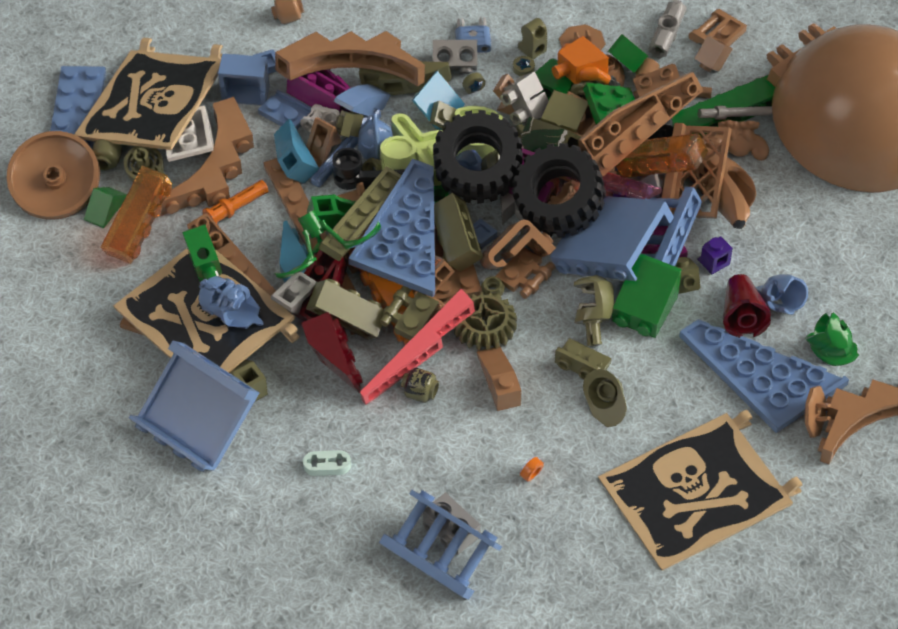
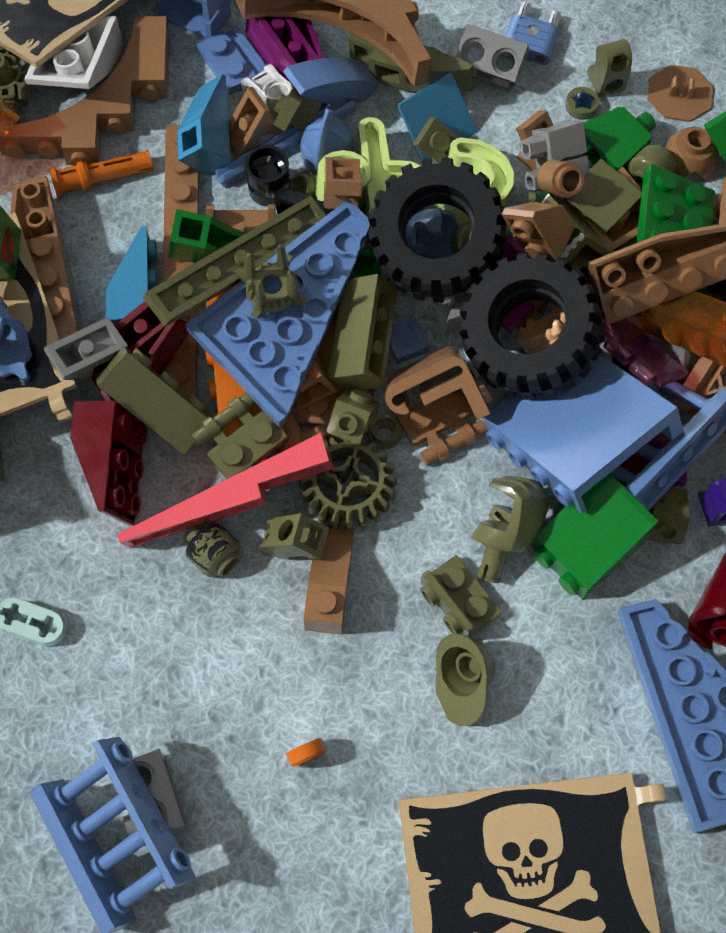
camera: 20 degrees right, 15 degrees up
green plant [274,210,381,279] -> none
olive tile [462,72,486,94] -> none
orange torso [552,36,620,86] -> none
none -> olive piece [236,243,308,319]
none -> olive leg [258,513,329,560]
none -> medium nougat slope [323,157,362,209]
none -> olive bracket [327,389,380,444]
none -> medium nougat slope [501,202,575,261]
none -> medium nougat brick [537,159,584,198]

